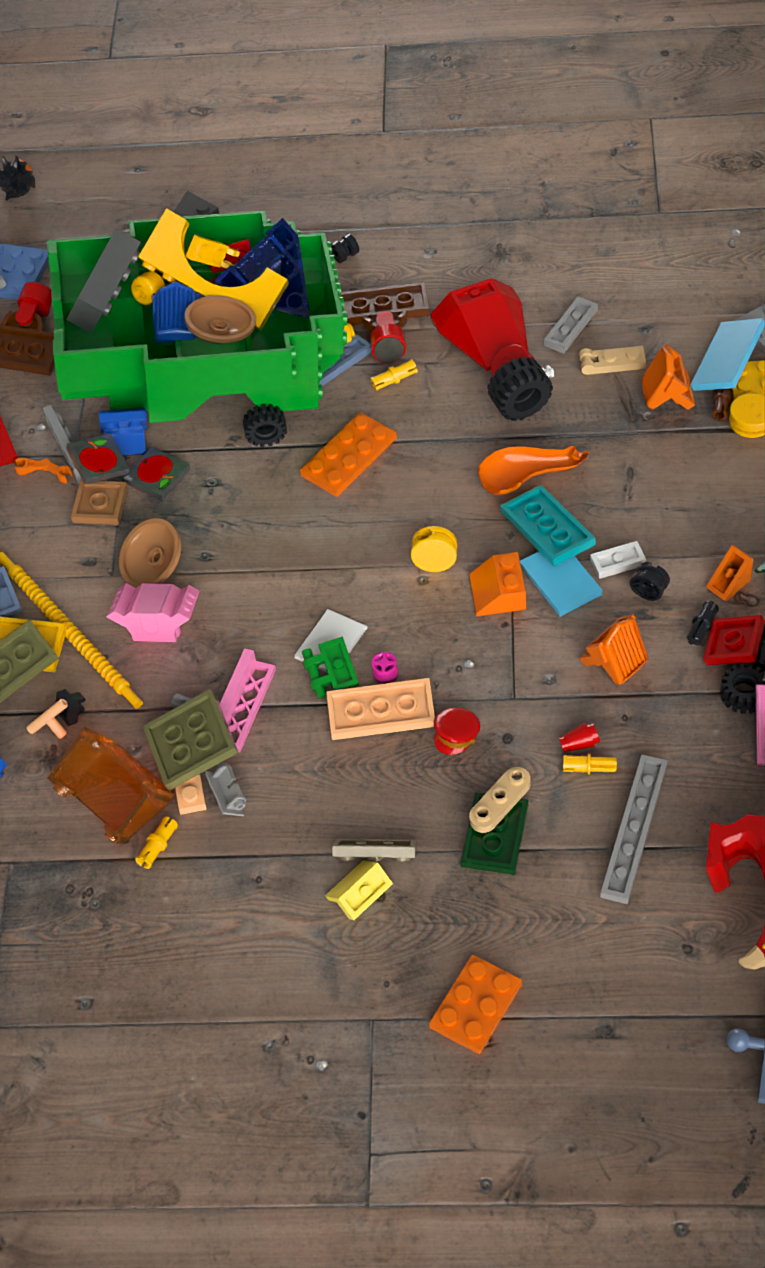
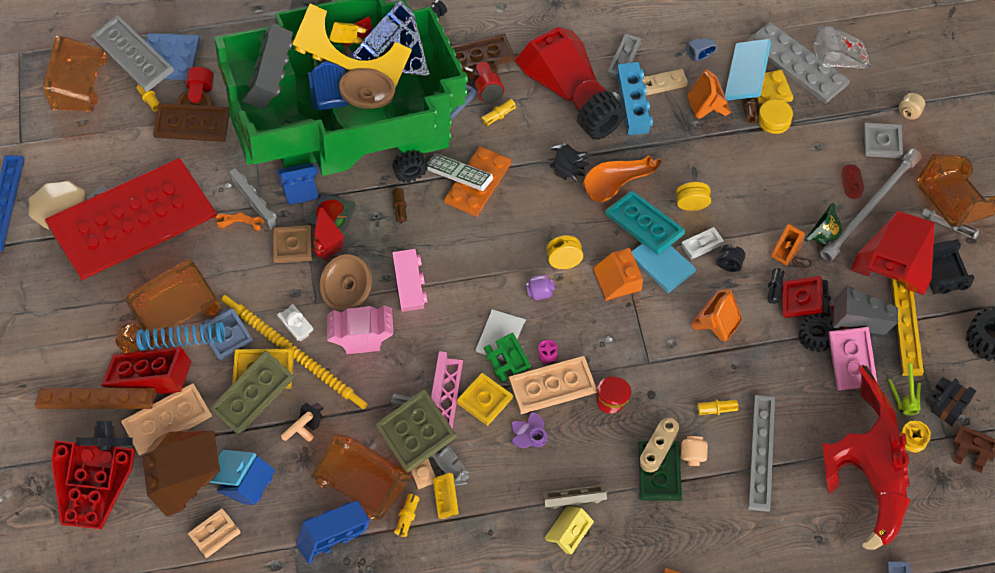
camera: 15 degrees left, 5 degrees up
tile [66,433,130,485] -> none
yellow head [131,271,165,305] -> none
red cone [559,722,600,753] -> none
none -> white hips [277,304,313,341]
none -> blue wedge [296,500,370,564]
none -> red slope [312,207,344,261]
none -> reddish brown axle [392,188,407,224]
none -> bright pink wedge [392,249,427,312]
none -> white tile [427,154,493,191]
none -> yellow plate [433,473,459,519]
none -> yellow plate [457,373,513,426]
none -> medium lavender plate [512,412,548,448]
none -> medium lavender head [526,274,556,301]
none -> black hair [550,143,589,182]
none -> dark azure brick [616,62,653,136]
none -> yellow head [676,182,711,211]
none -> light nougat head [681,436,708,466]
none -> sand blue rock [686,38,717,61]

